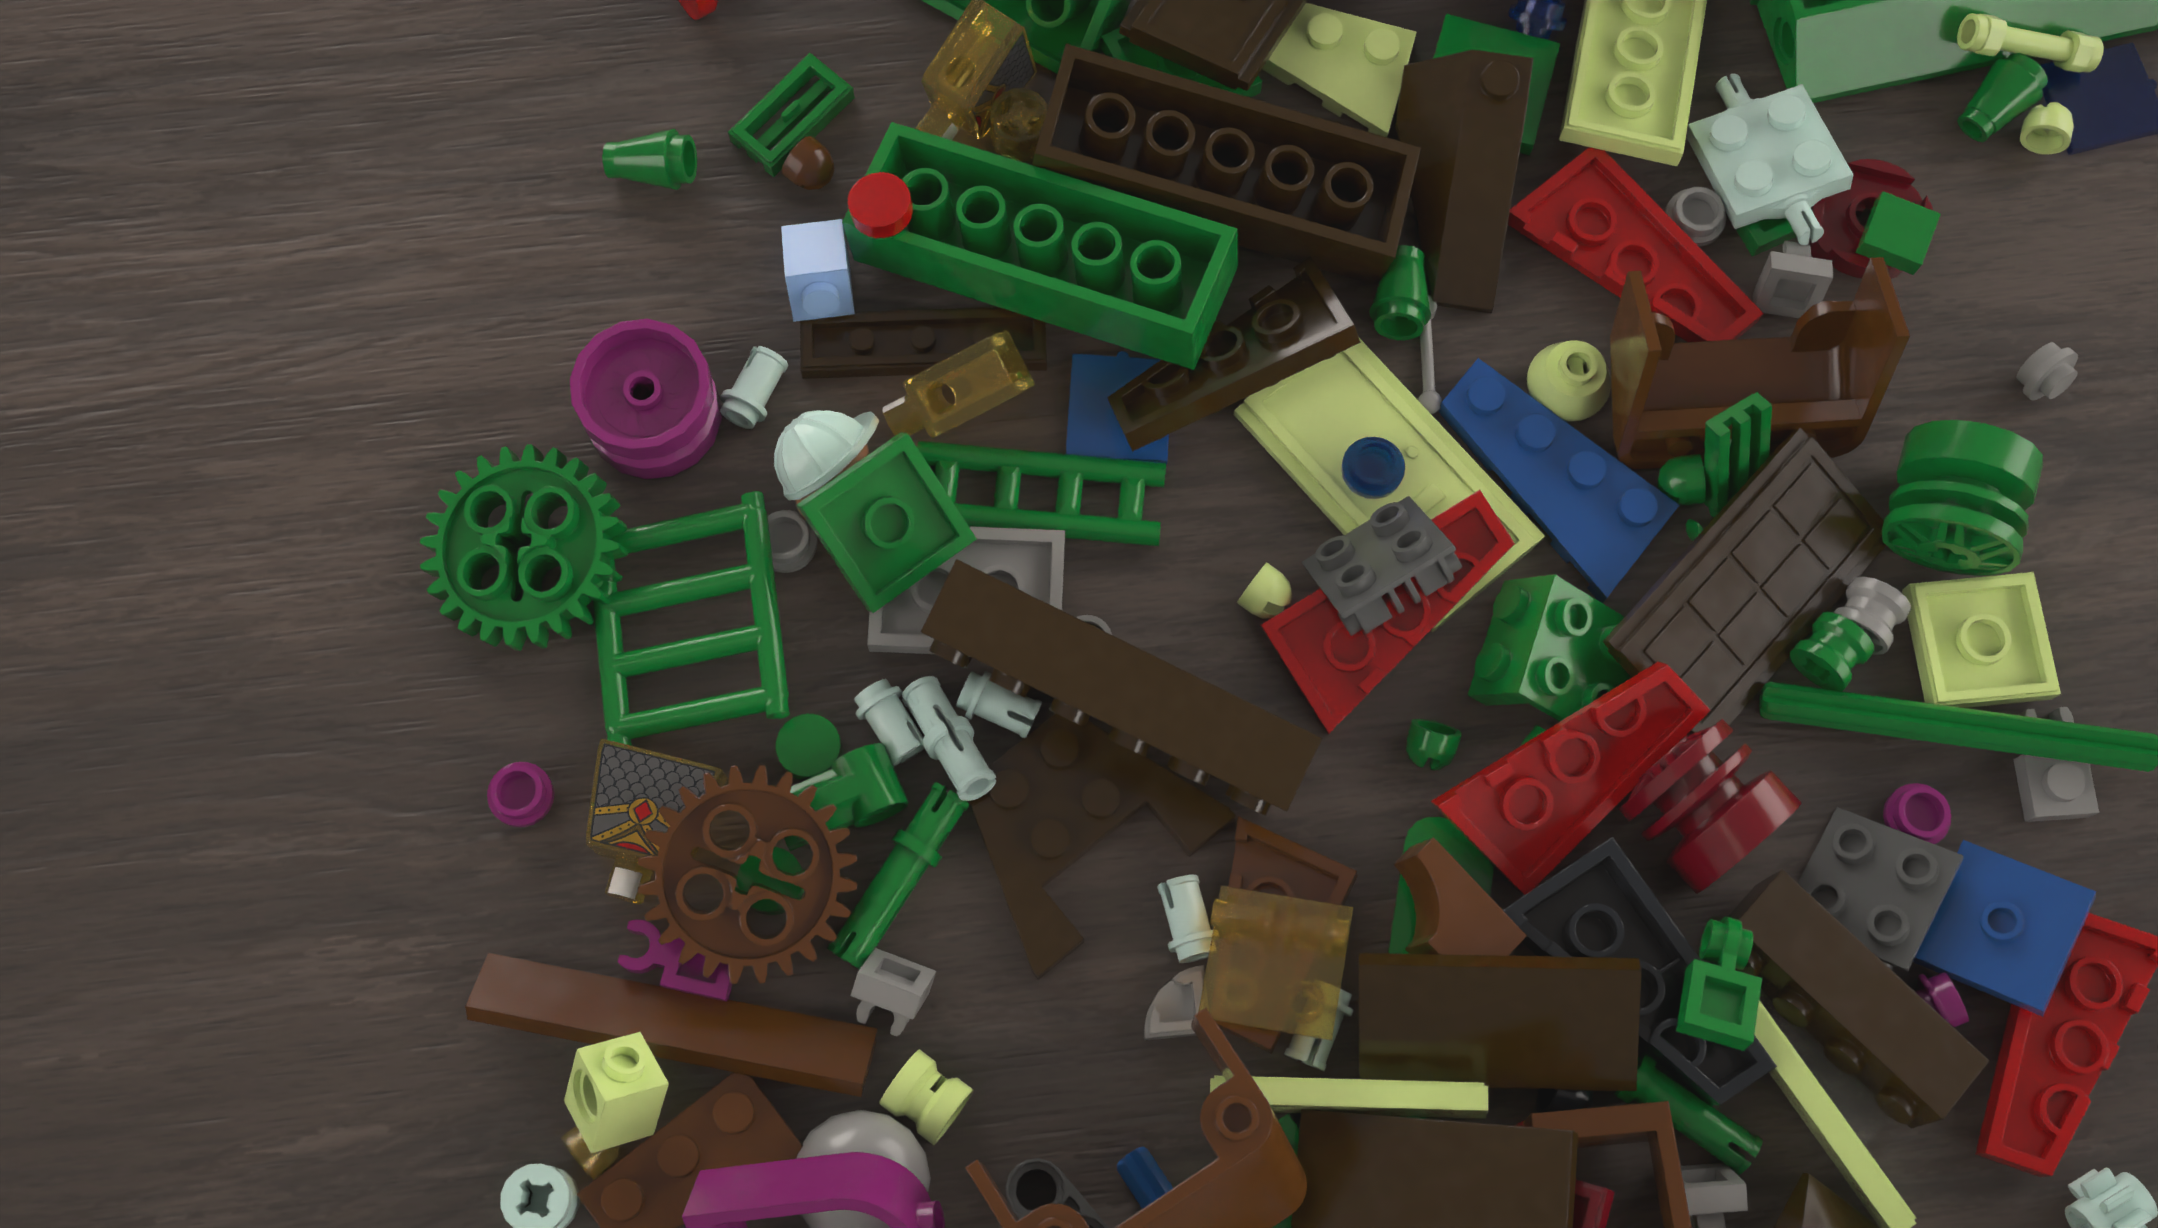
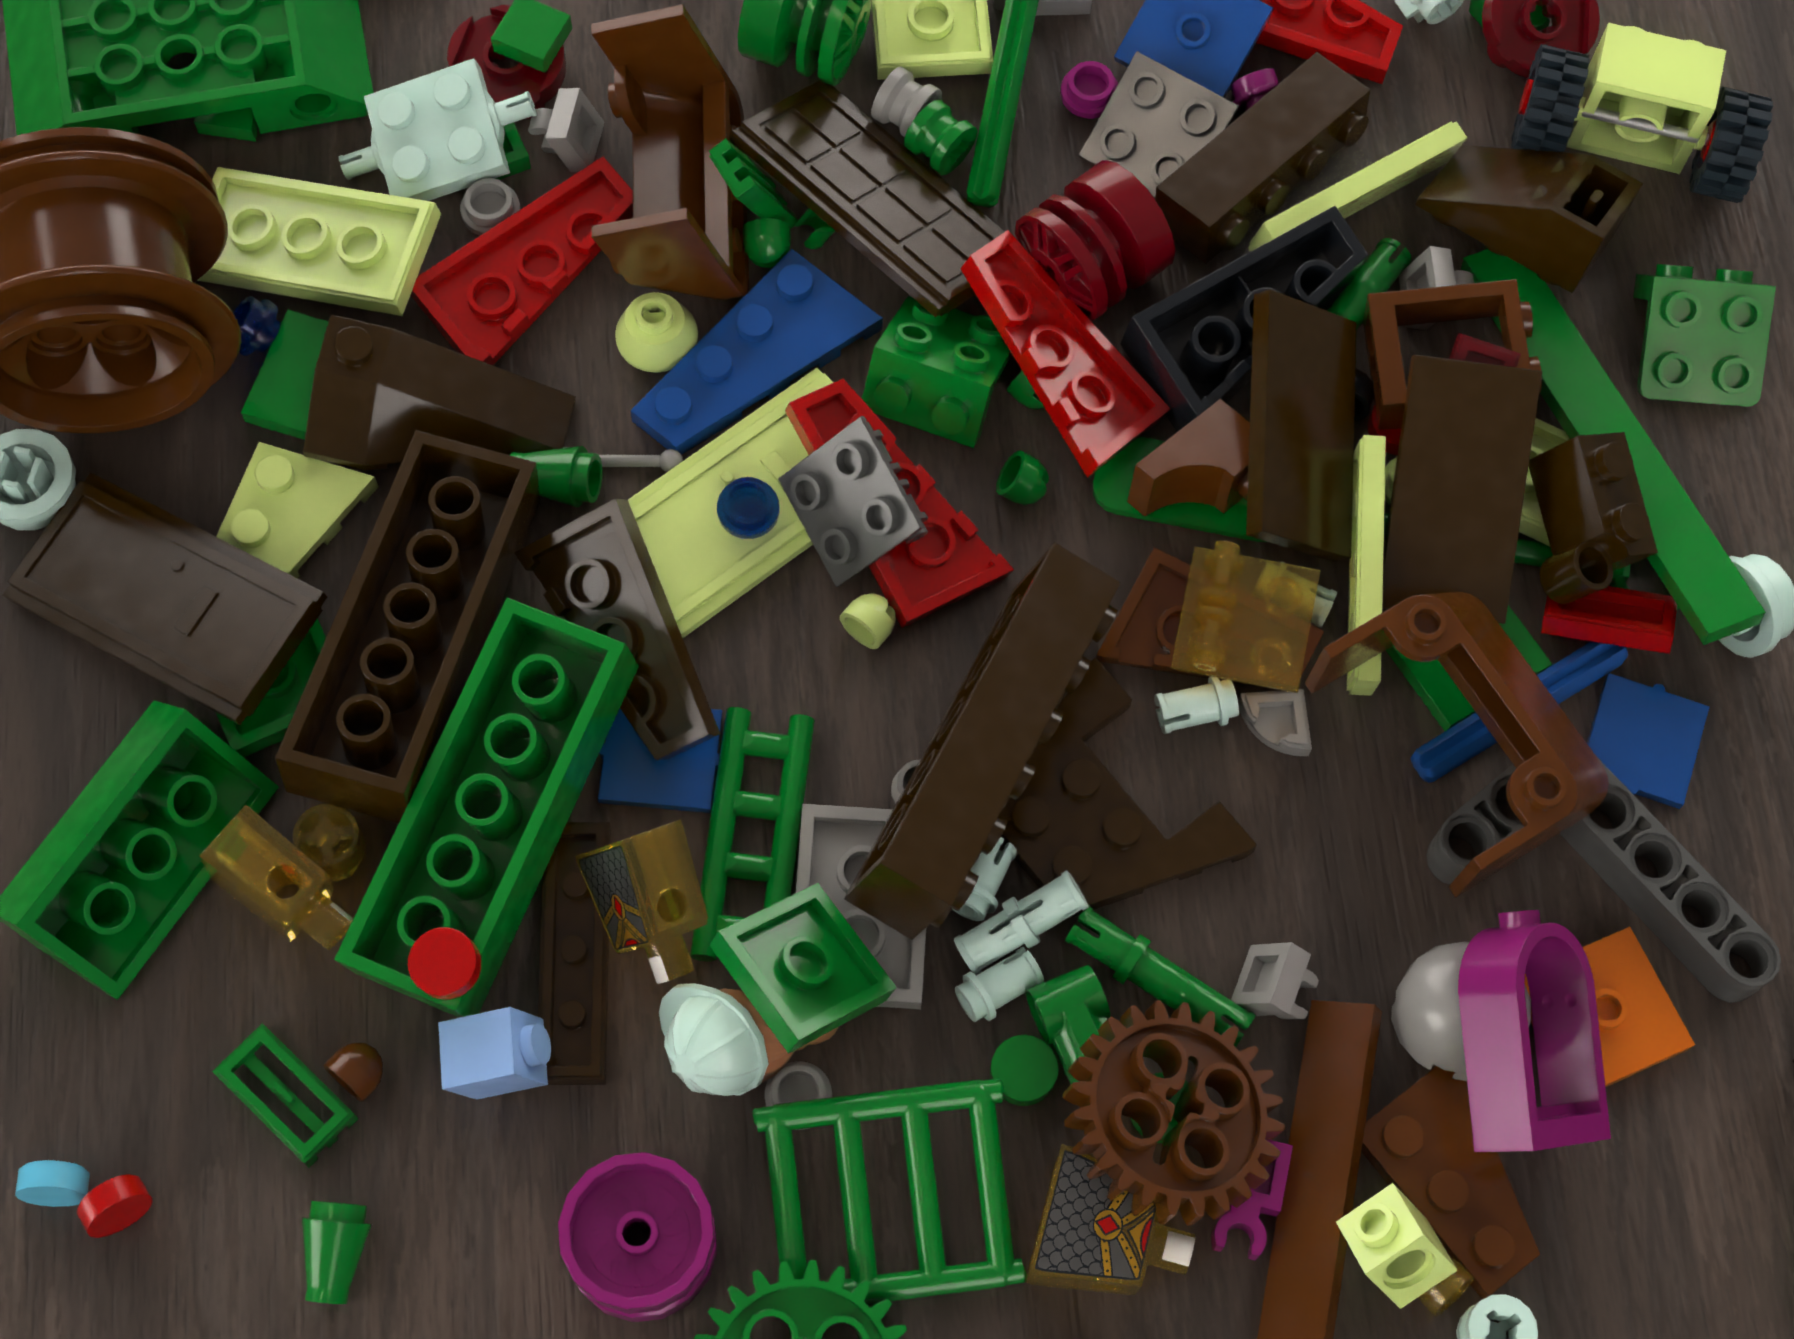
camera: 90 degrees left, 5 degrees down
light aqua pin [720,346,788,429] -> none
yellowish green wheel [879,1049,974,1145] -> none
green plate [1676,916,1762,1051] -> none

